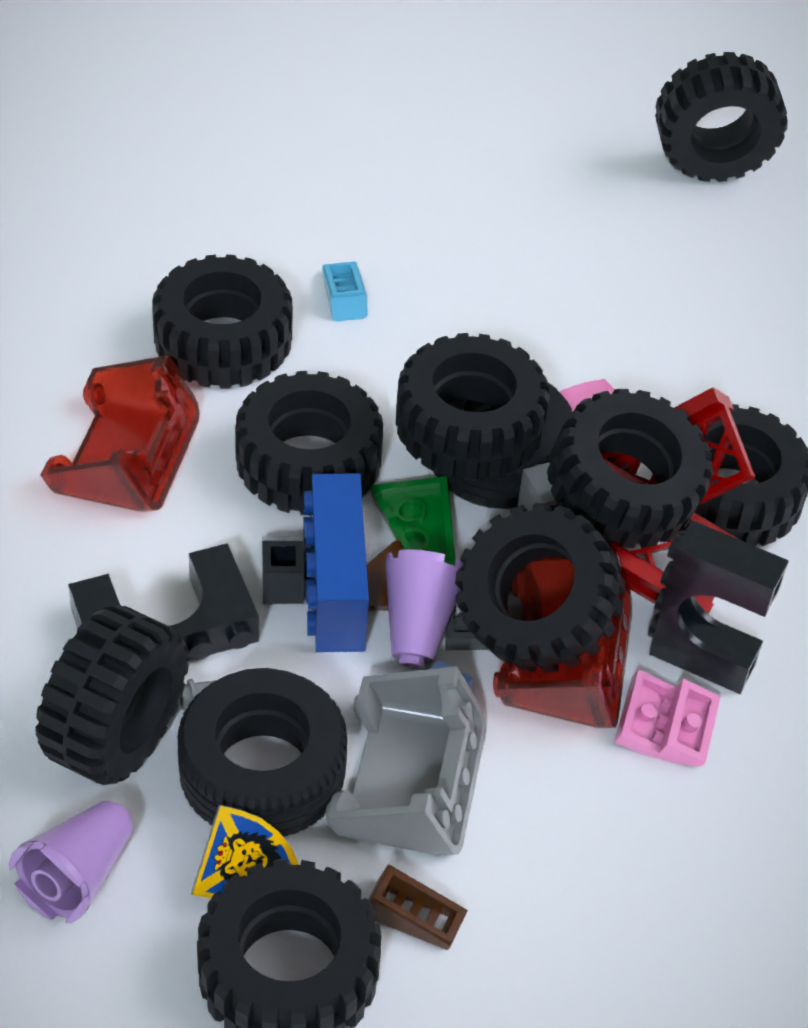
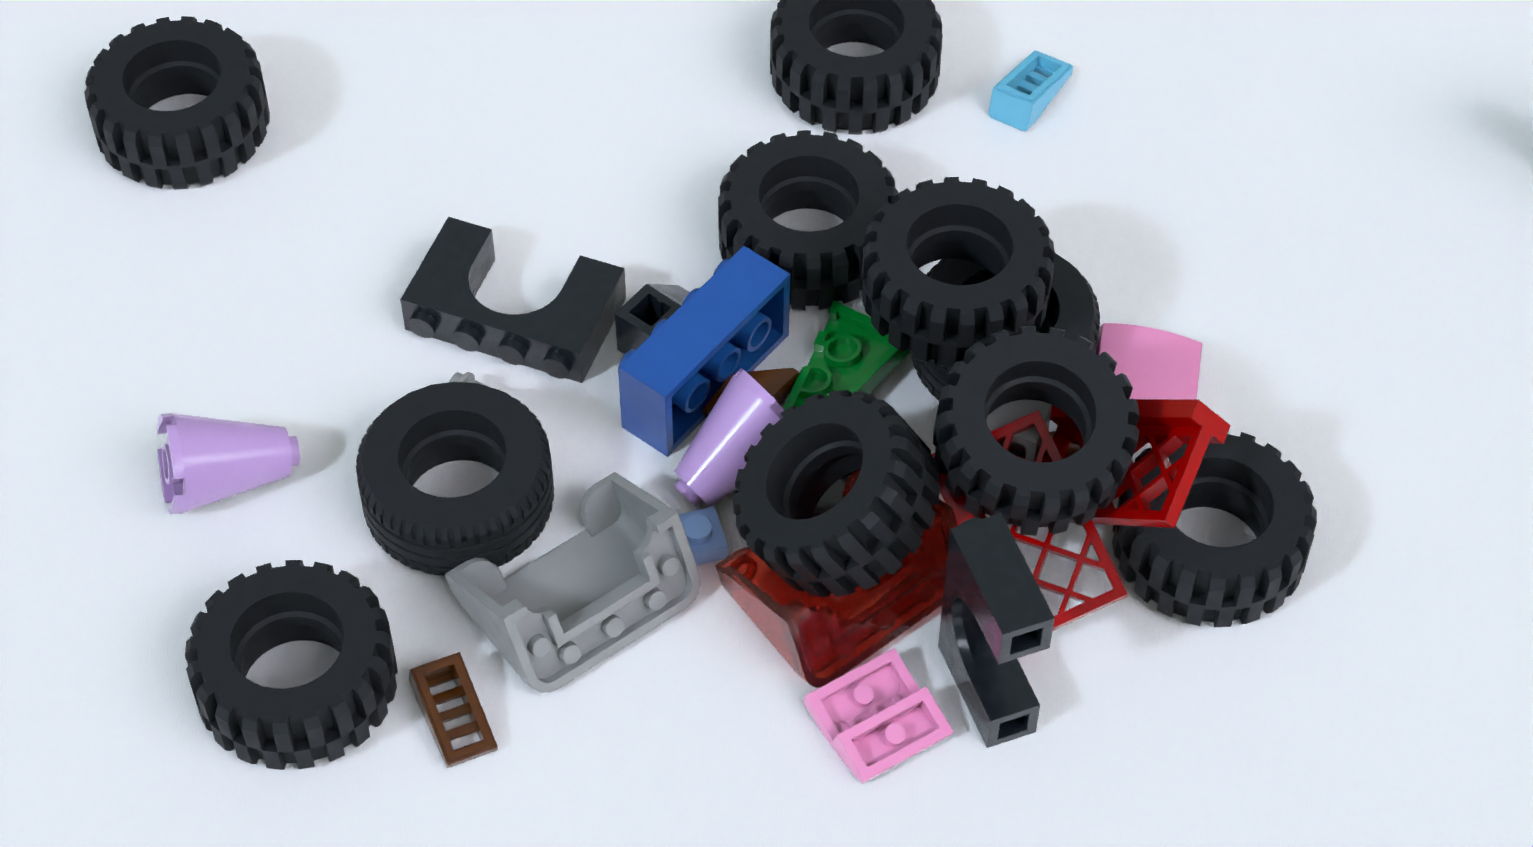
camera: 45 degrees right, 5 degrees up
black tyre [35,605,189,785] -> none
clear red windscreen [40,355,200,512] -> none
shield [191,805,299,898] -> none

